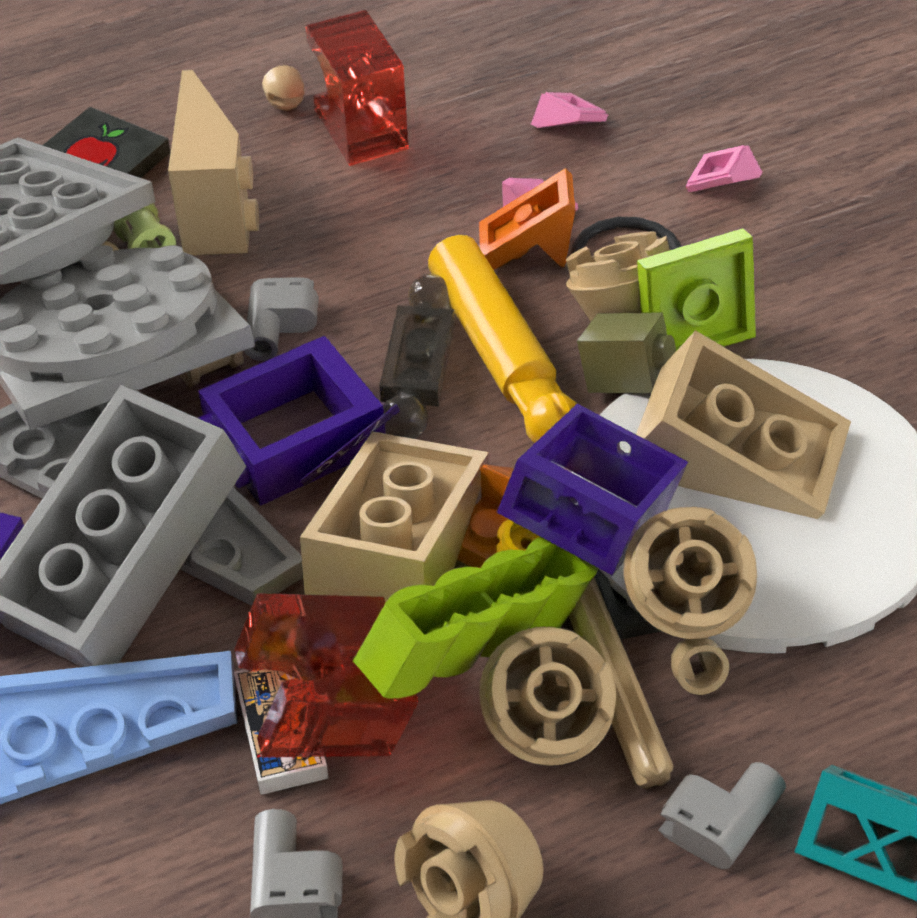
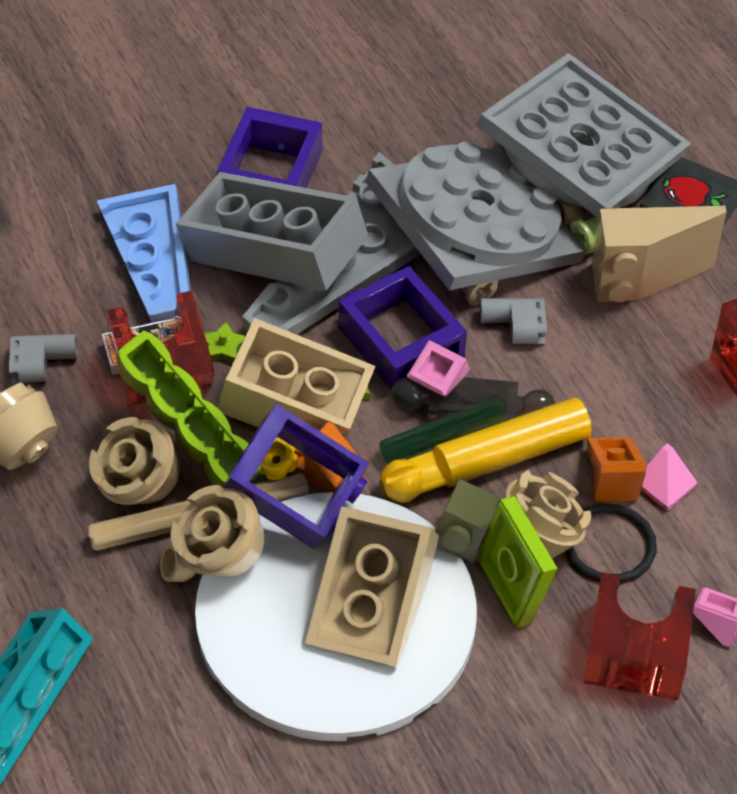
camera: 85 degrees right, 5 degrees up
dark purple sticker [300,404,400,486] -> none
light grey piece [659,762,786,869] -> none
none -> clear green axle [379,397,506,463]
none -> bright pink slope [407,340,470,397]
none -> clear red piece [583,573,696,700]

